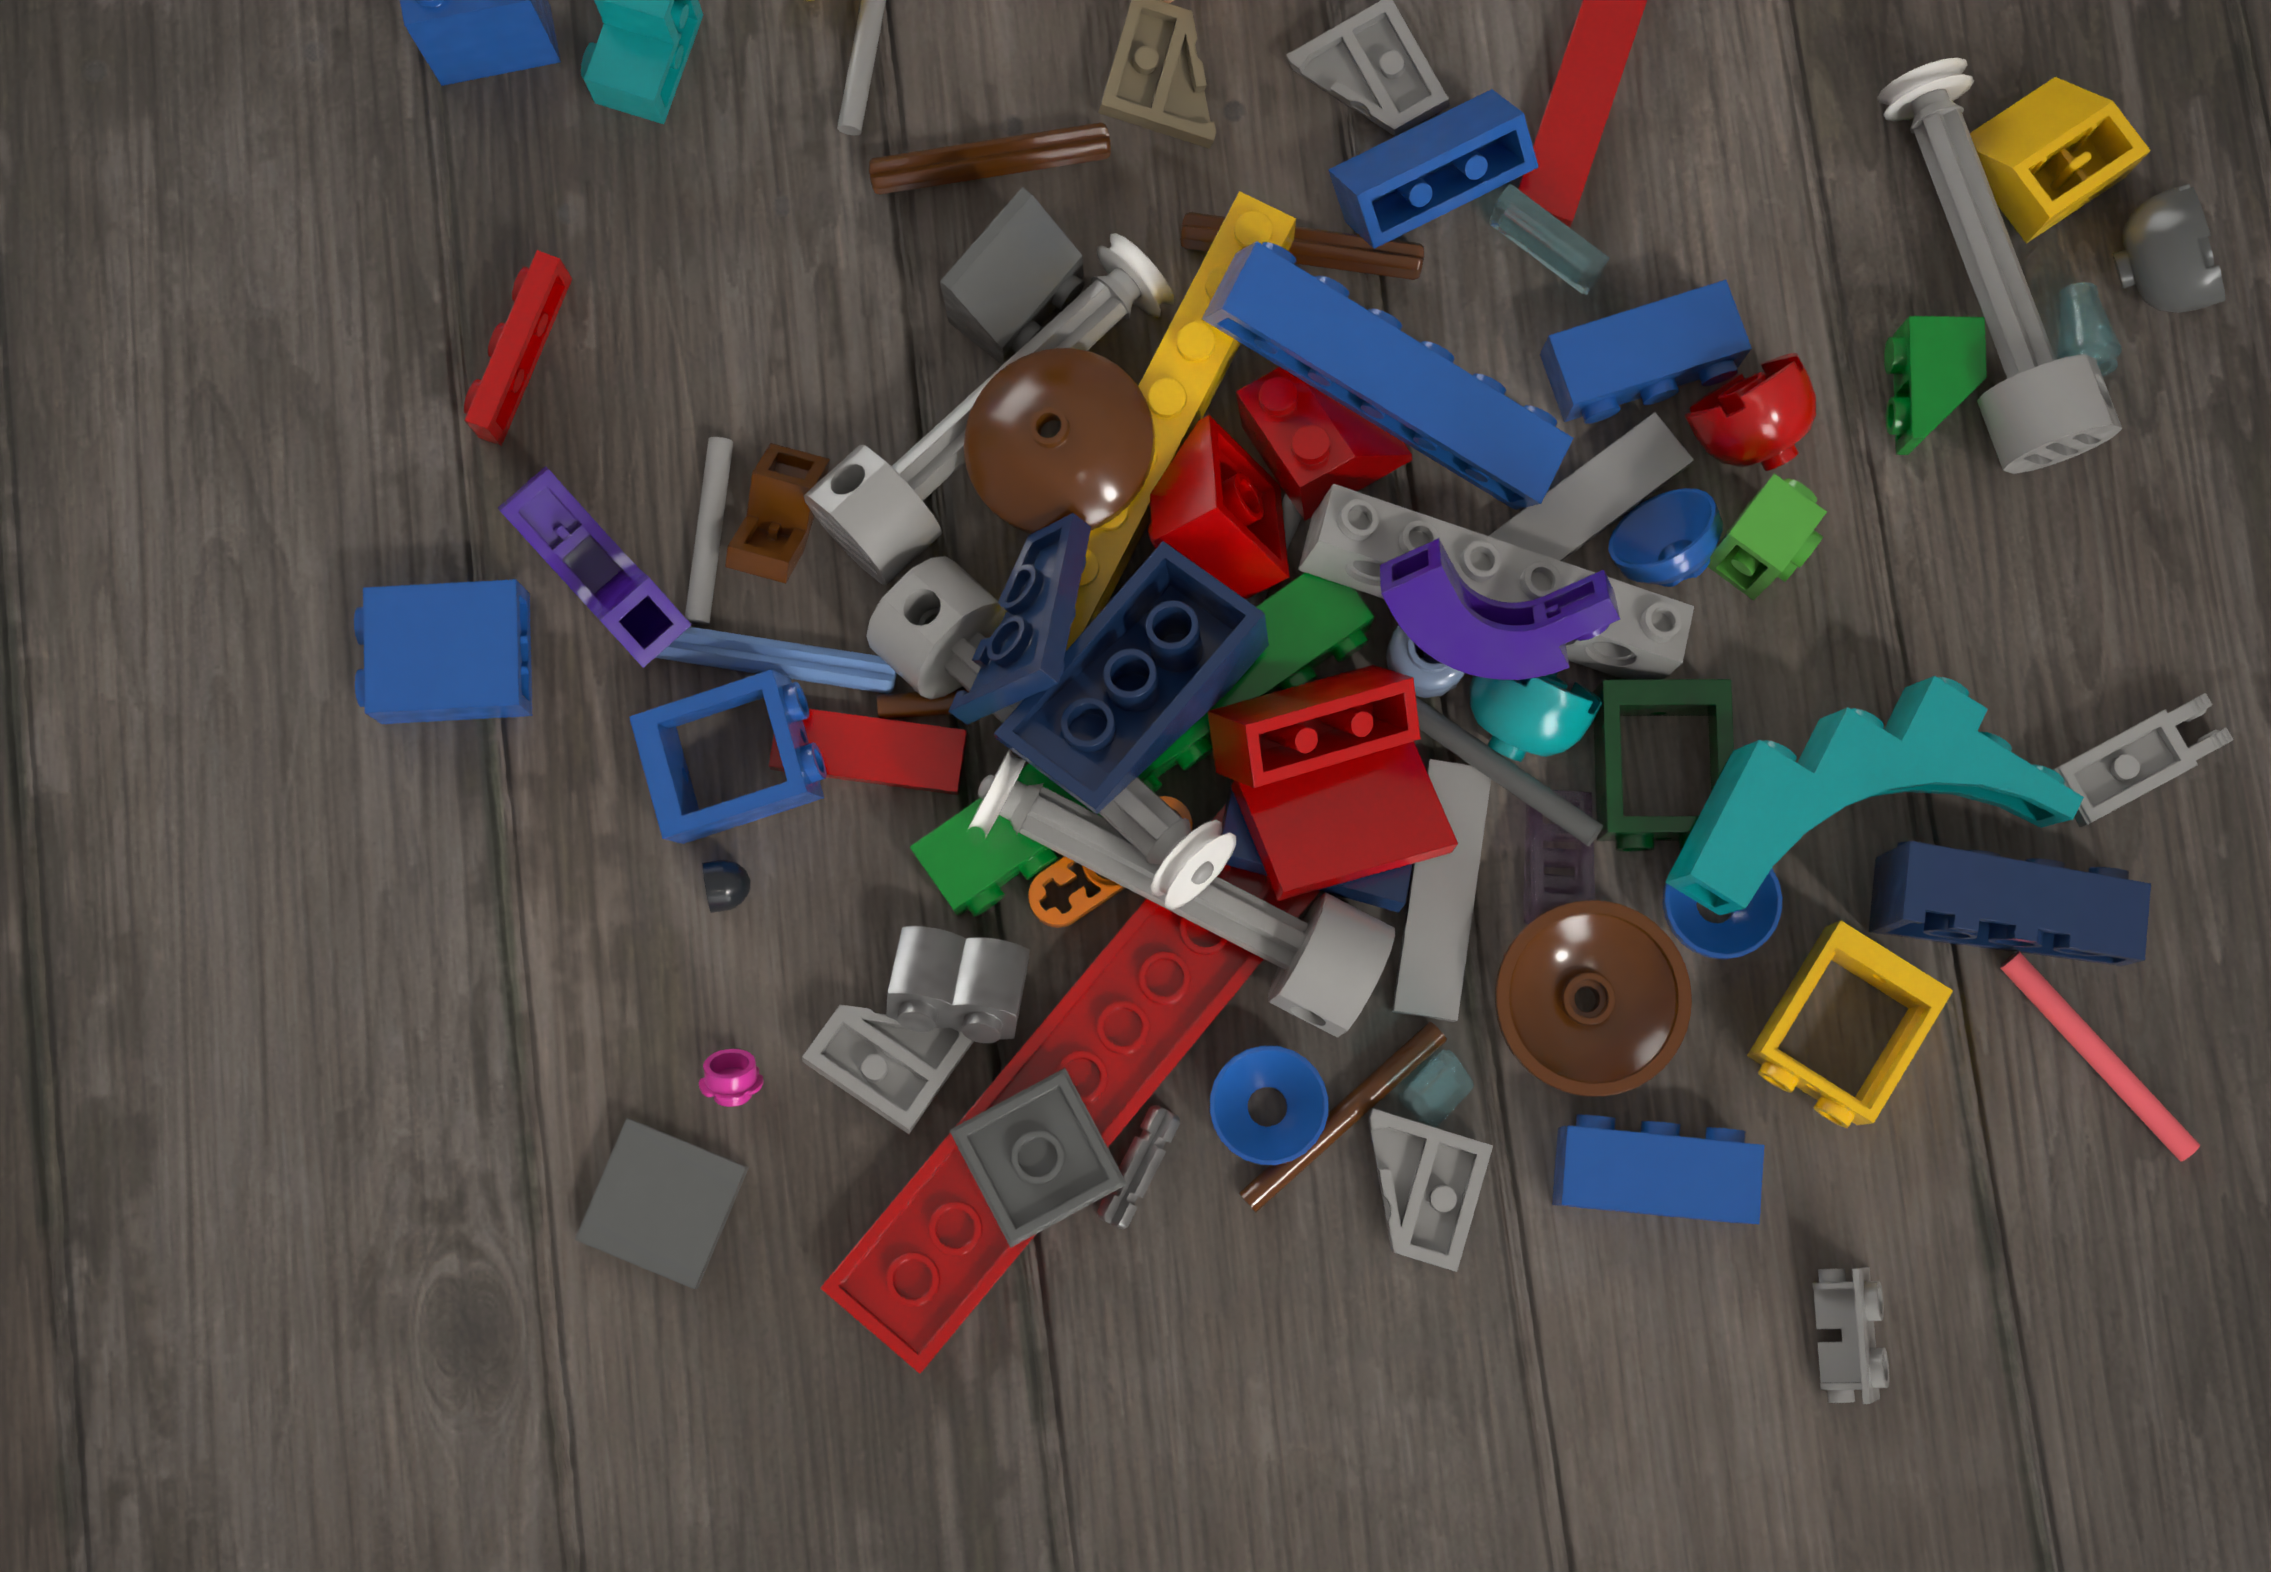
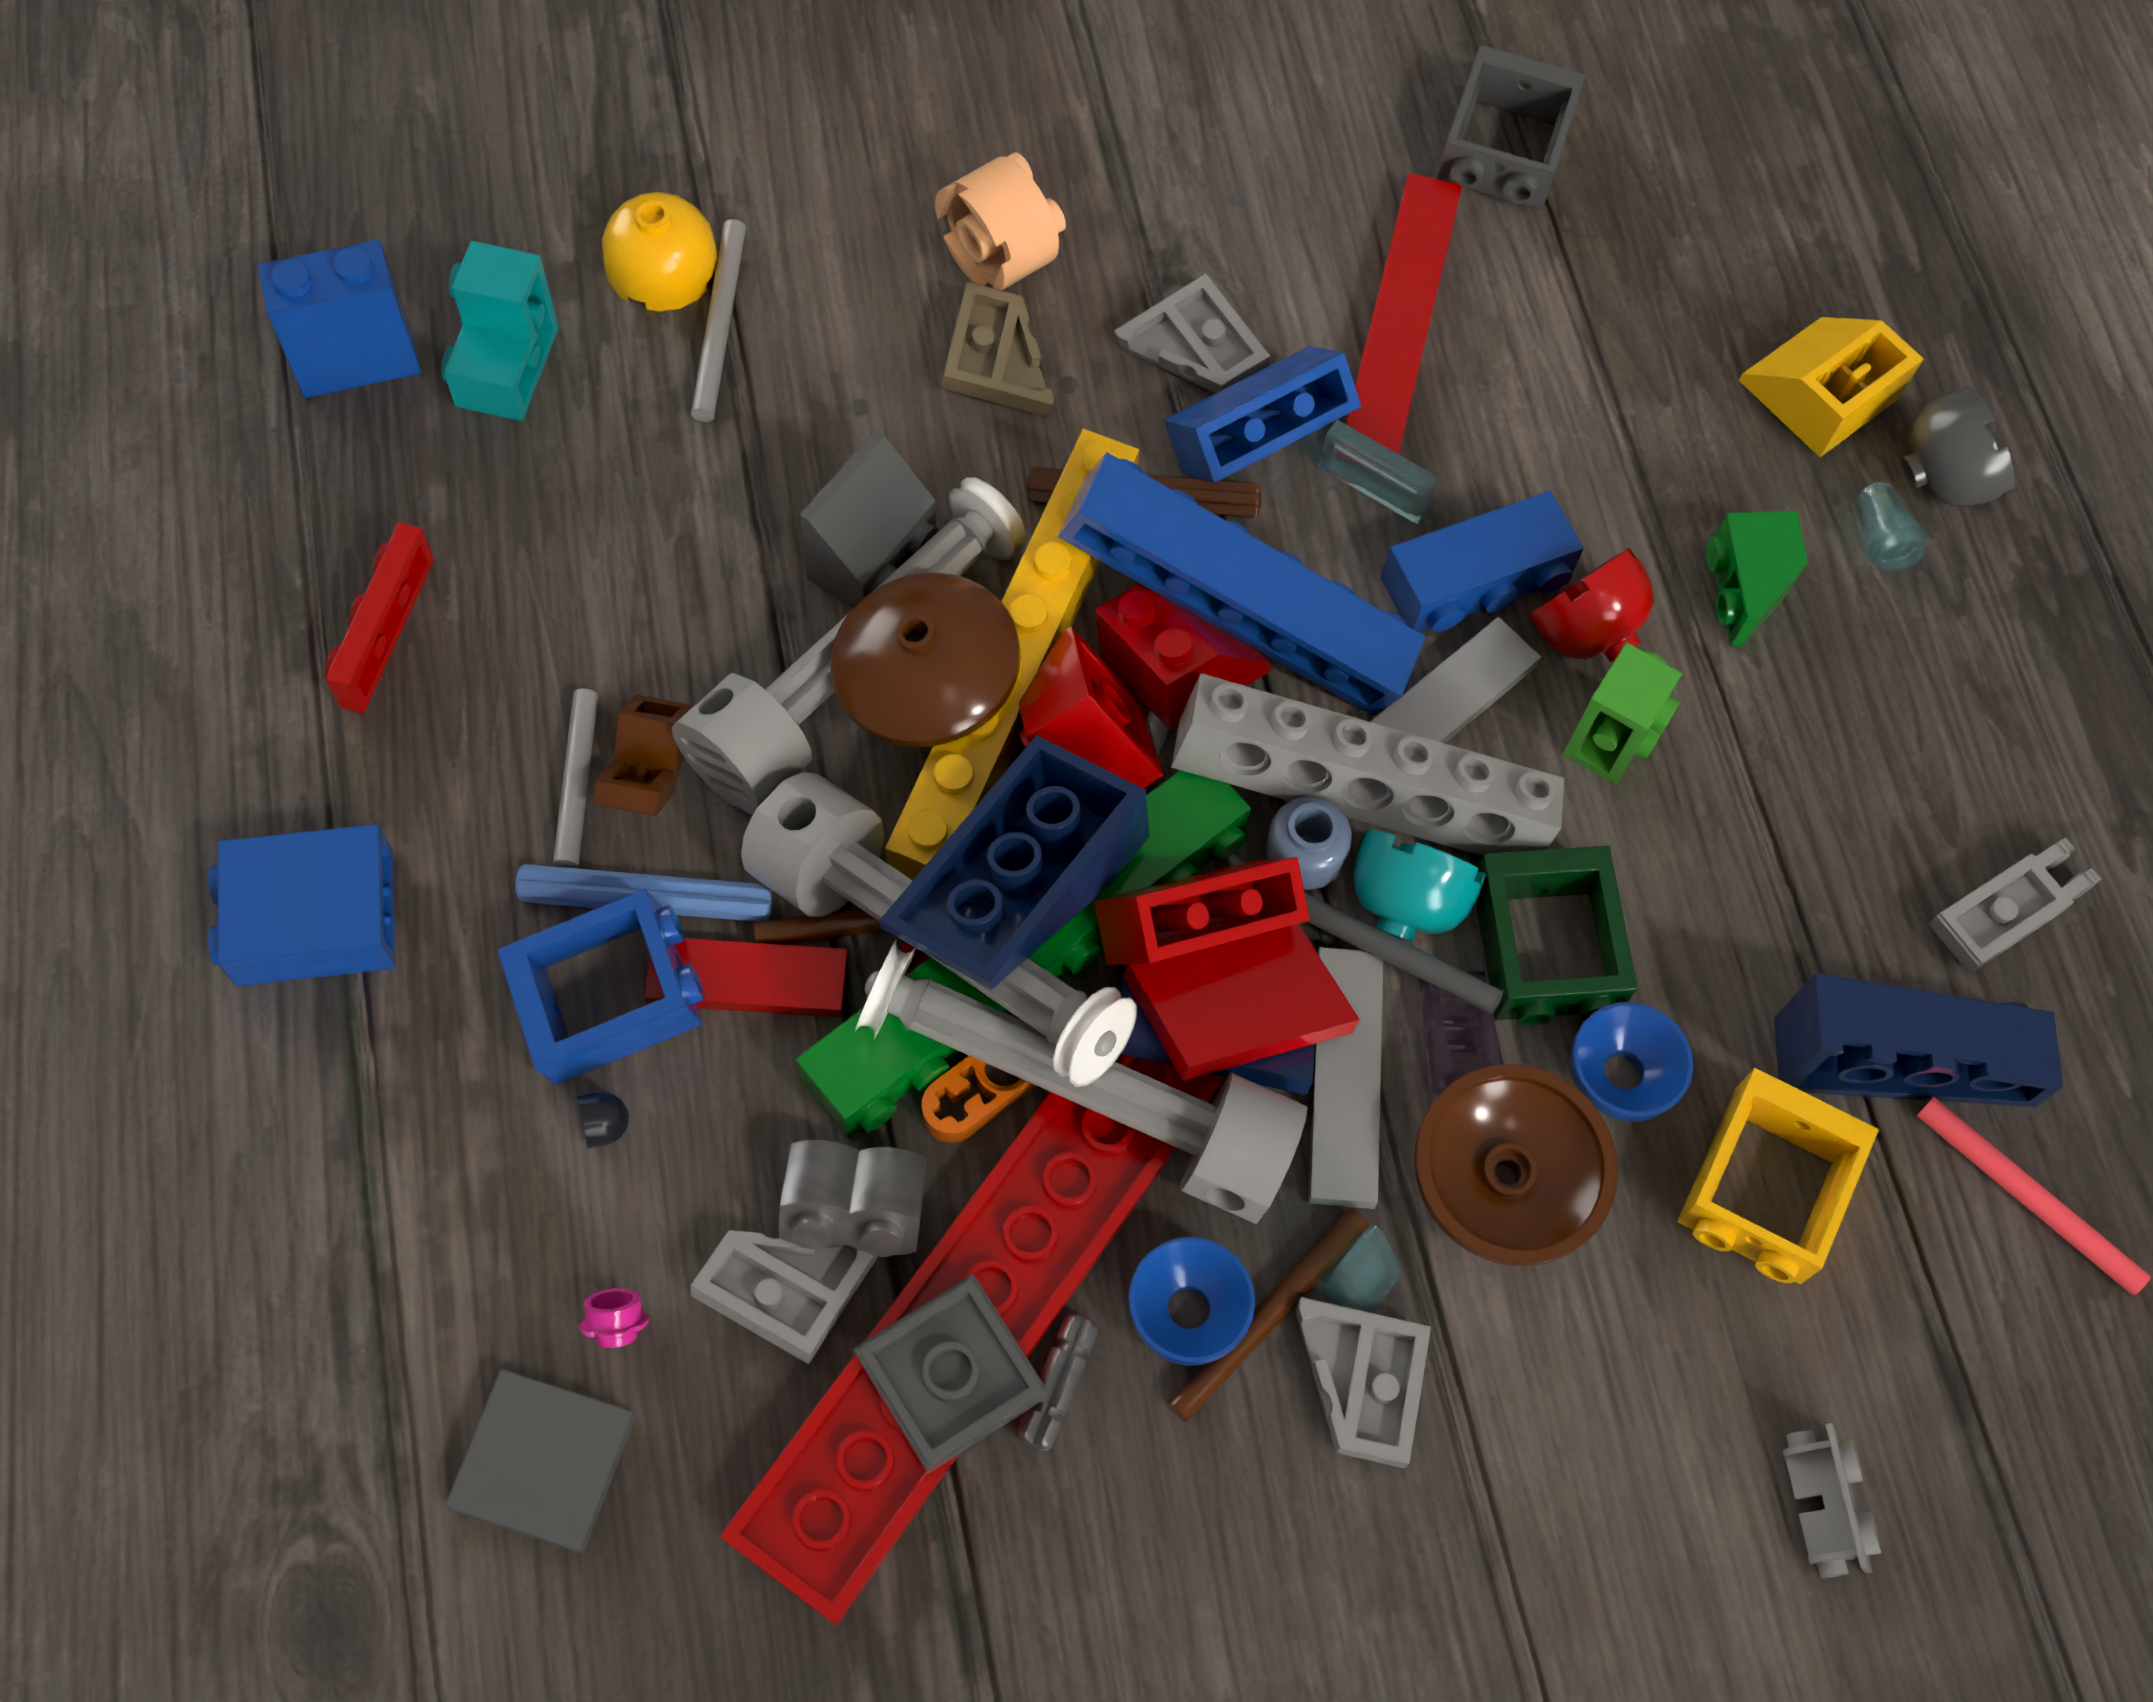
camera: 10 degrees left, 15 degrees down
dark purple arch [498,466,691,668] -> none
reddish brown axle [869,122,1111,195] -> none
dark blue wing [948,513,1091,725] -> none
dark purple arch [1380,538,1620,680] -> none
blue brick [1552,1114,1765,1224] -> none
blue piece [1608,488,1723,587] -> none
teal arch [1665,676,2084,916] -> none
light grey piece [1877,58,2122,474] -> none

